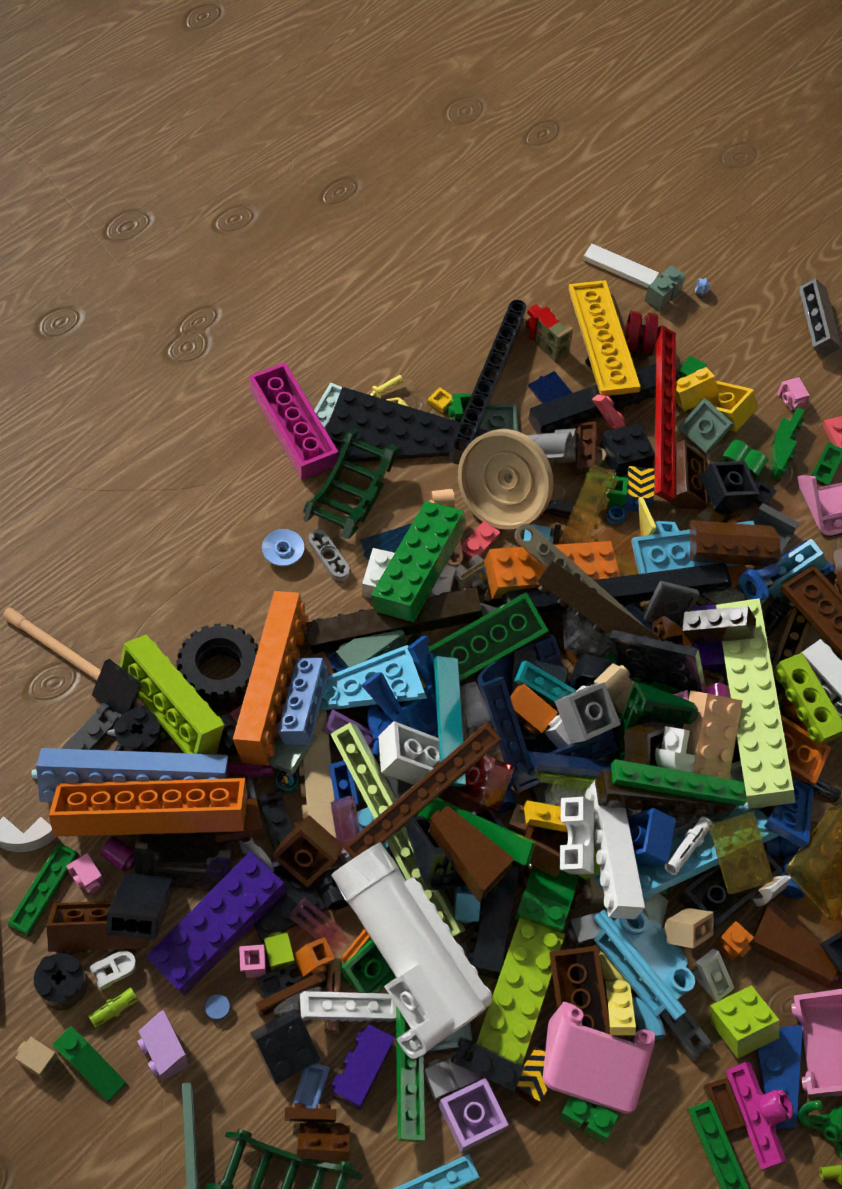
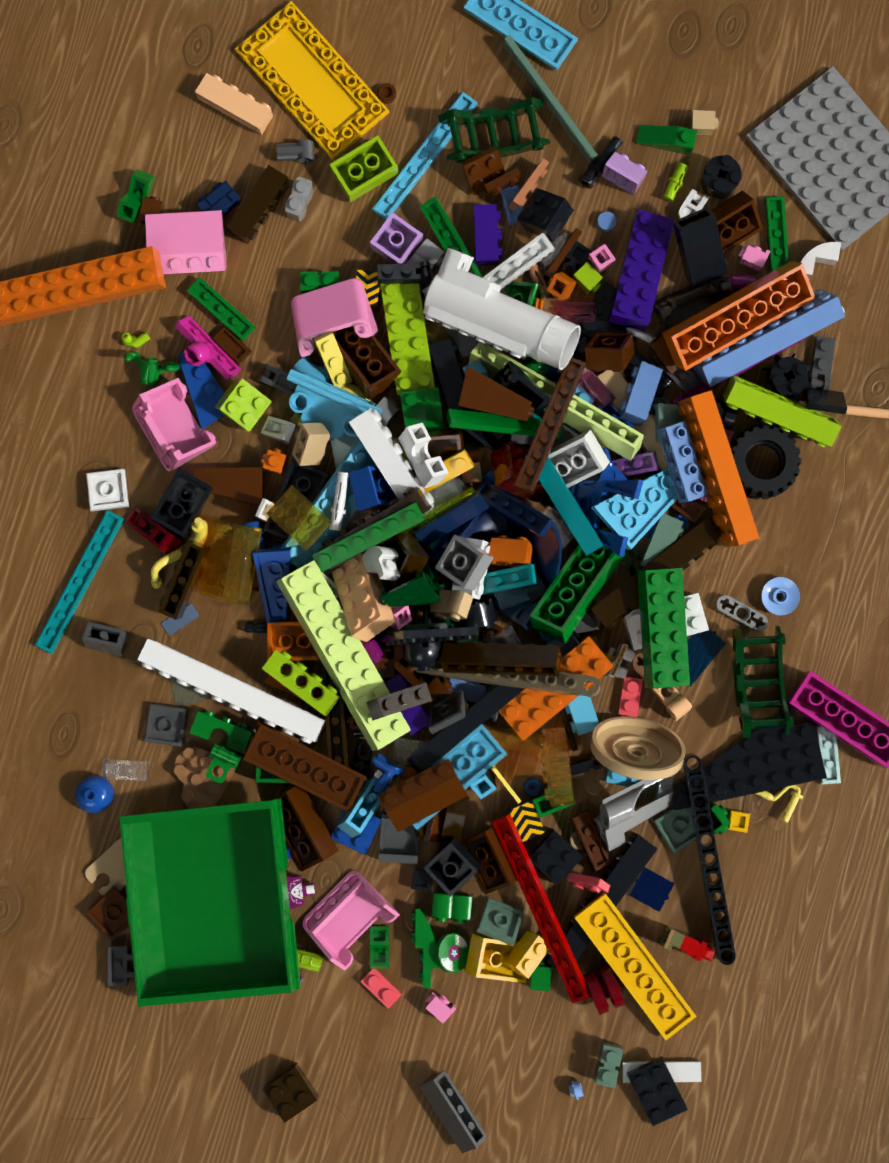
camera: 155 degrees right, 25 degrees up
none -> green tile [435,933,469,973]
none -> nougat plate [508,158,549,211]
none -> black pin [578,136,623,189]
none -> medium blue brick [619,361,663,426]
none -> black plate [627,1056,688,1126]

